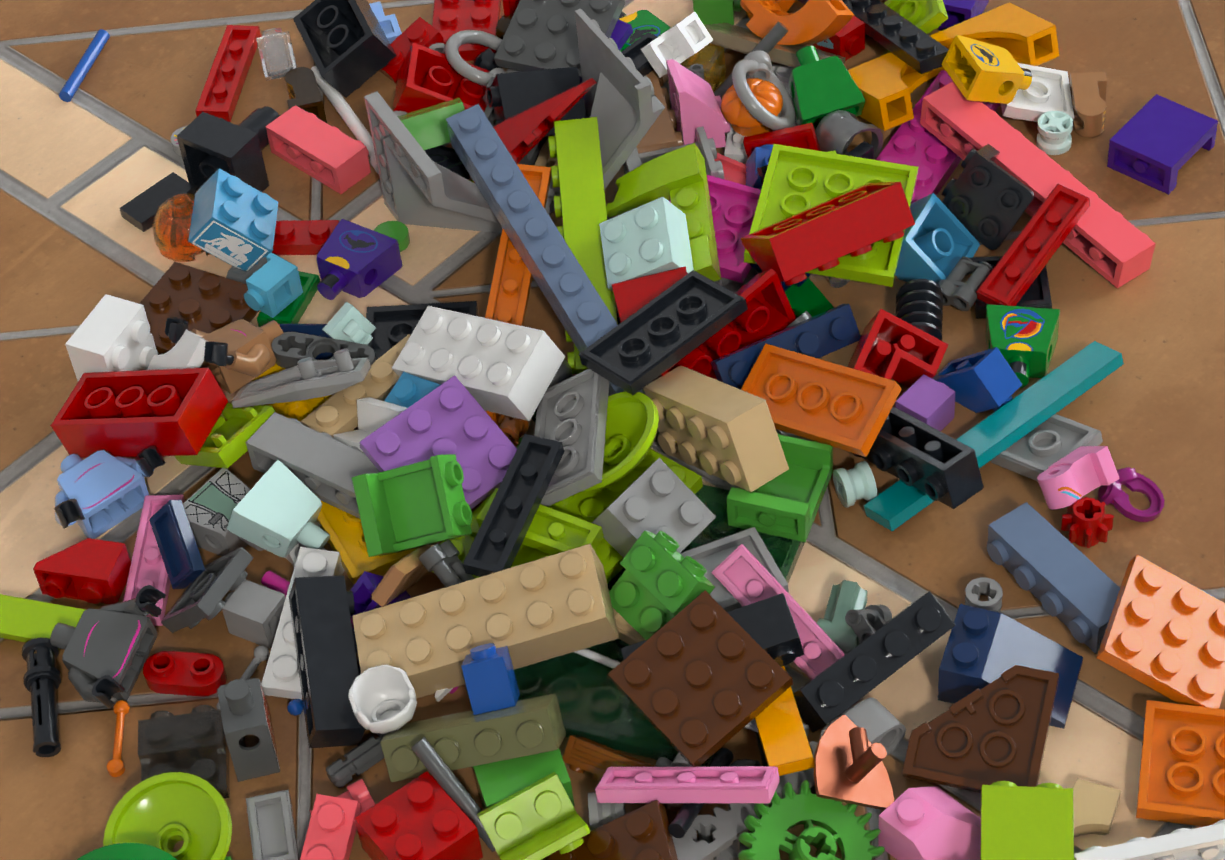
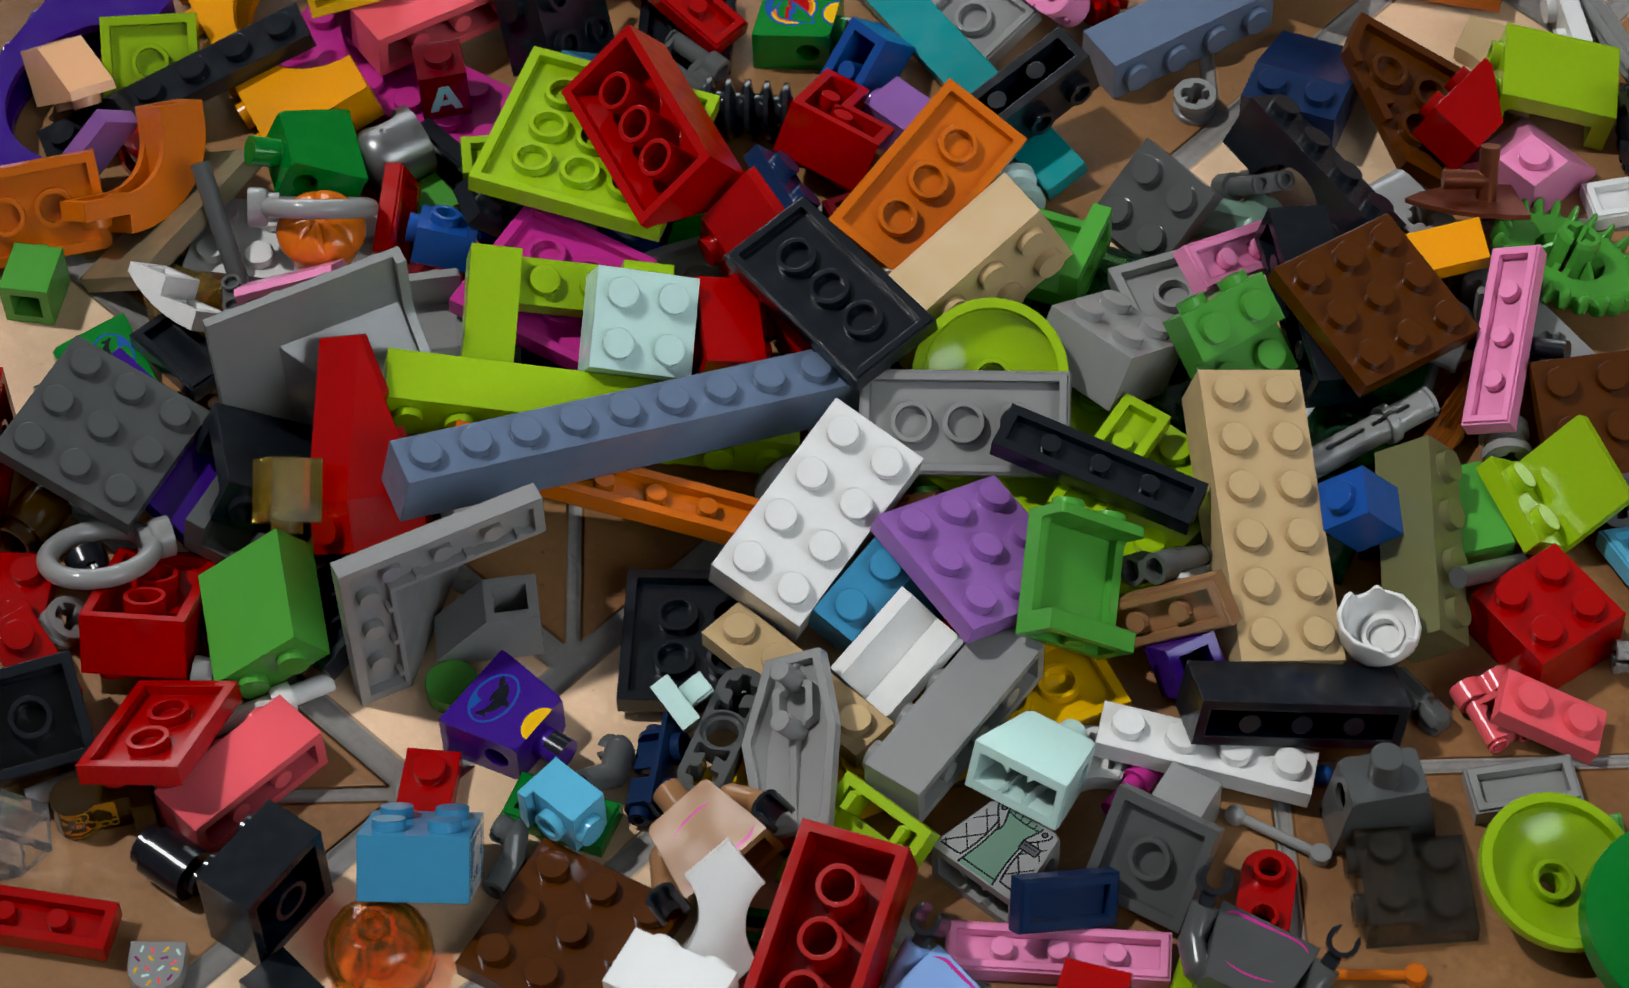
camera: 90 degrees left, 5 degrees up
none -> red plate [75,680,242,789]
none -> clear yellow brick [252,456,323,534]
none -> dark red brick [411,38,472,120]
none -> light grey slope [434,573,545,663]
none -> dark grey arm [576,734,635,792]
none -> dark grey plate [1097,138,1223,260]
none -> light grey pin [1312,386,1440,480]
none -> red slope [1412,58,1503,169]

